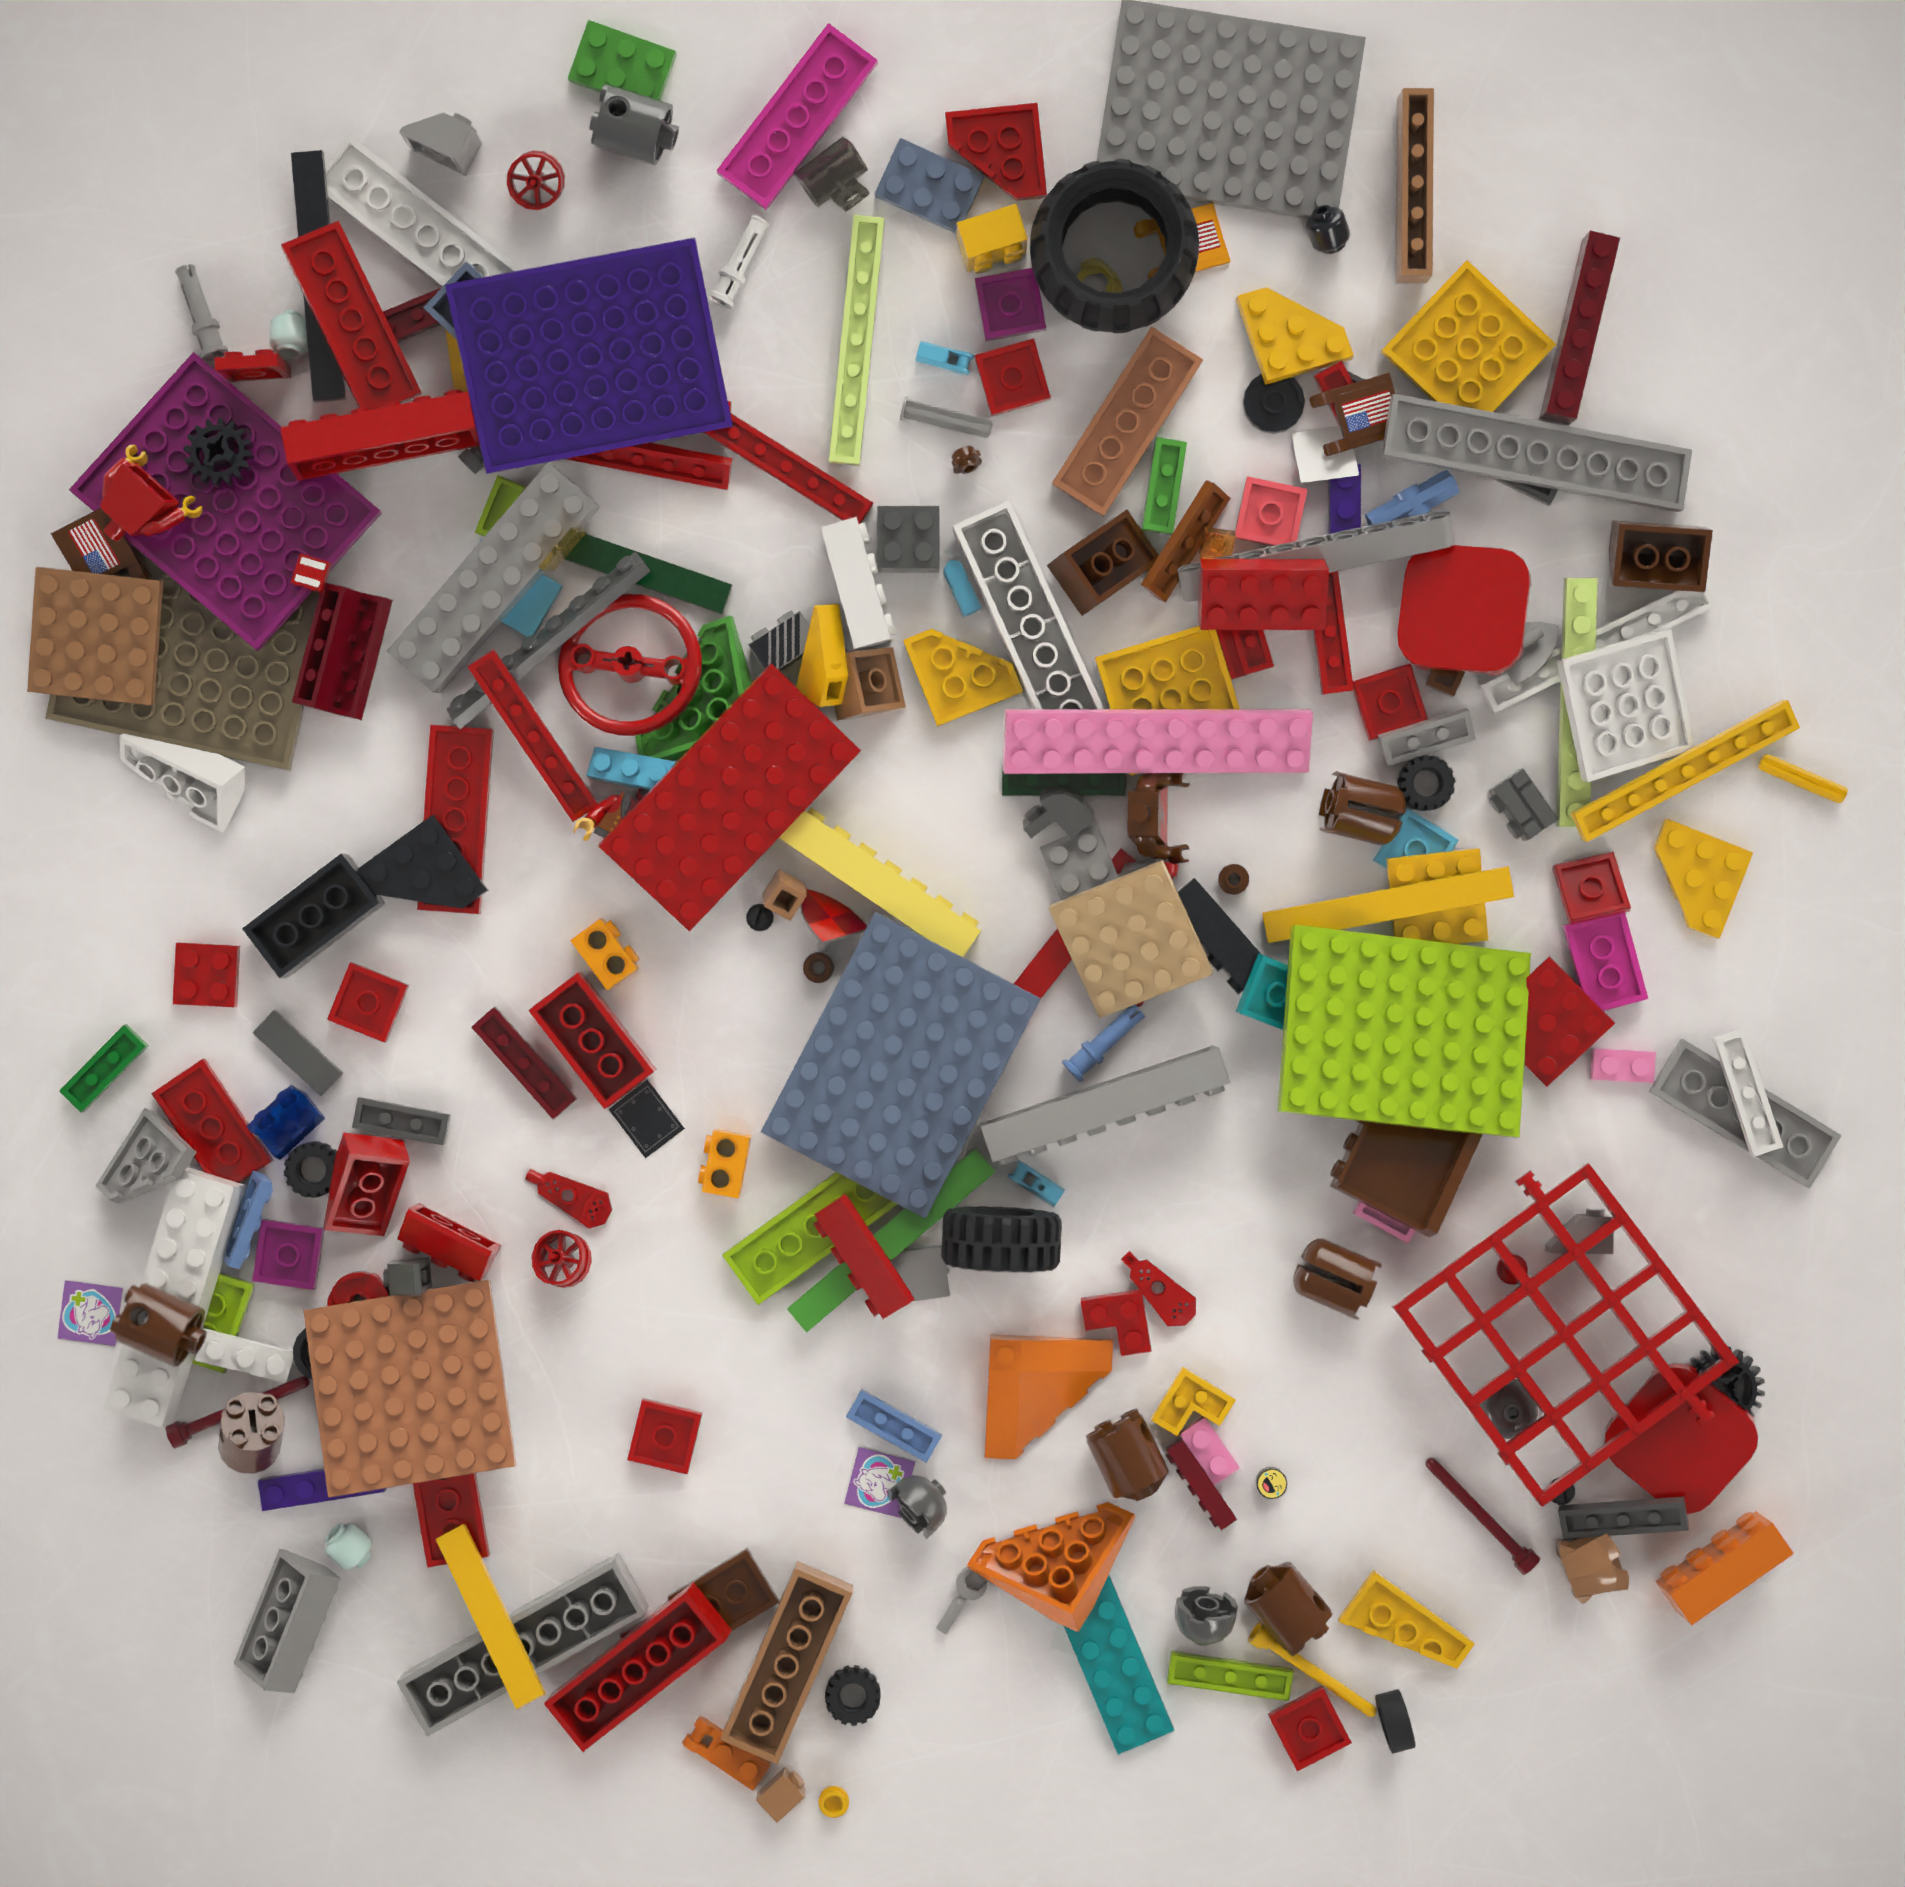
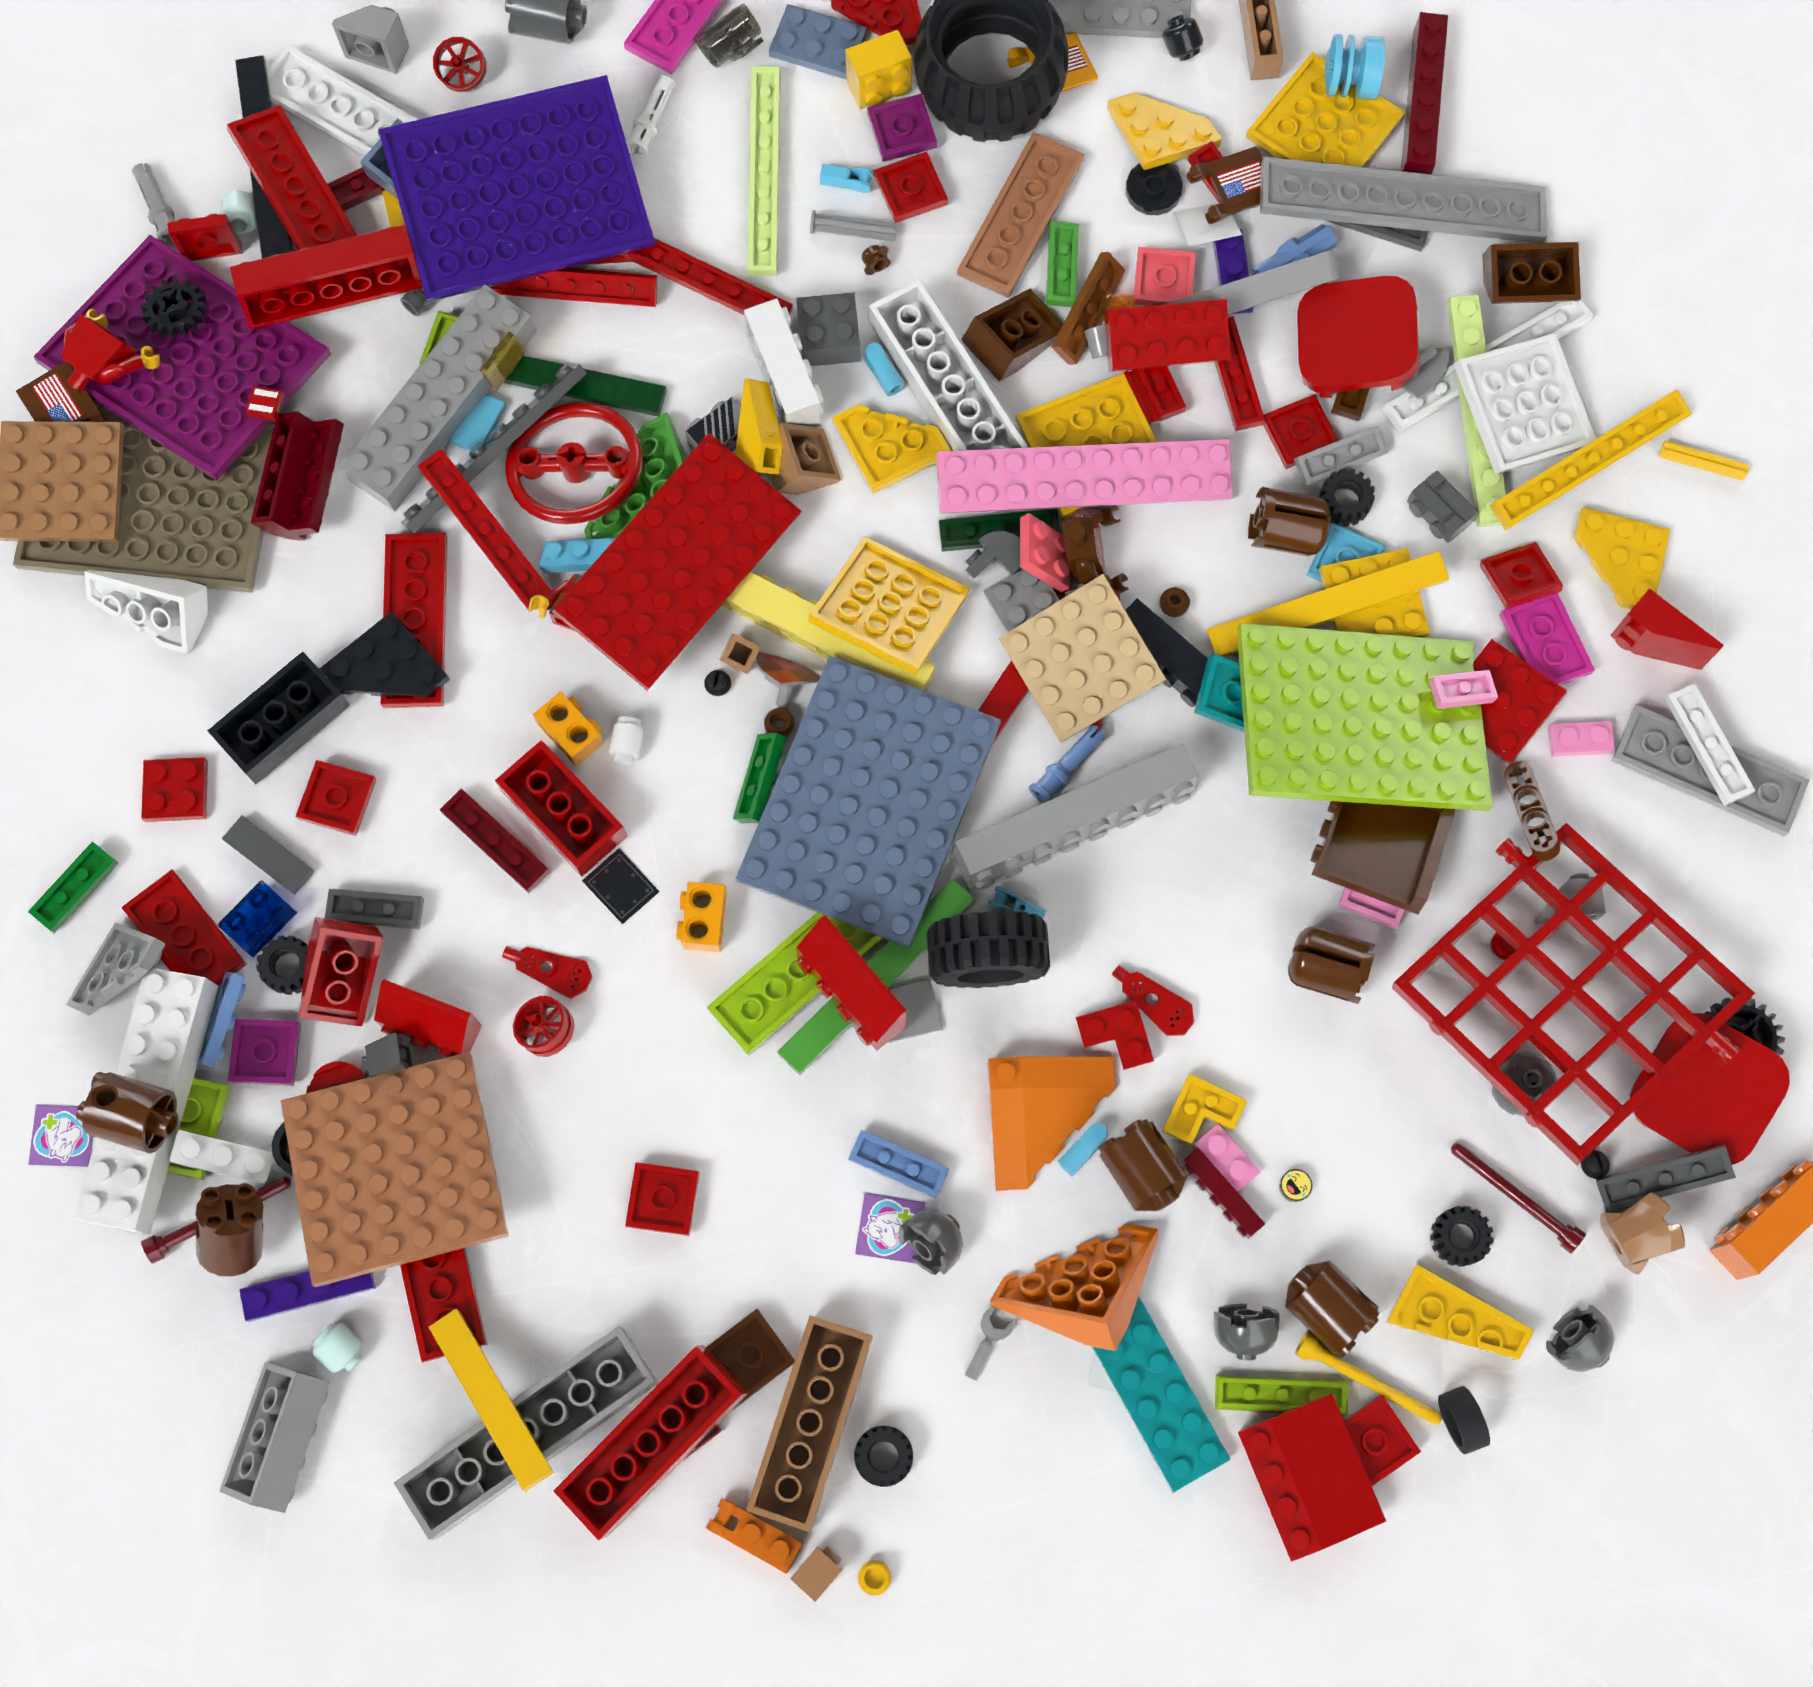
camera: 10 degrees left, 15 degrees down
none -> white brick [609,716,644,764]
none -> green plate [733,733,786,824]
none -> yellow plate [808,536,970,676]
none -> coral plate [1020,513,1070,593]
none -> medium azure bar [1058,1123,1107,1177]
none -> red slope [1238,1393,1387,1562]
none -> medium azure wheel [1324,33,1385,100]
none -> bright pink plate [1429,670,1498,709]
none -> black tyre [1430,1206,1494,1267]
none -> reddish brown beam [1504,761,1560,861]
none -> dark grey cylinder [1546,1305,1615,1372]
none -> red slope [1610,588,1724,670]

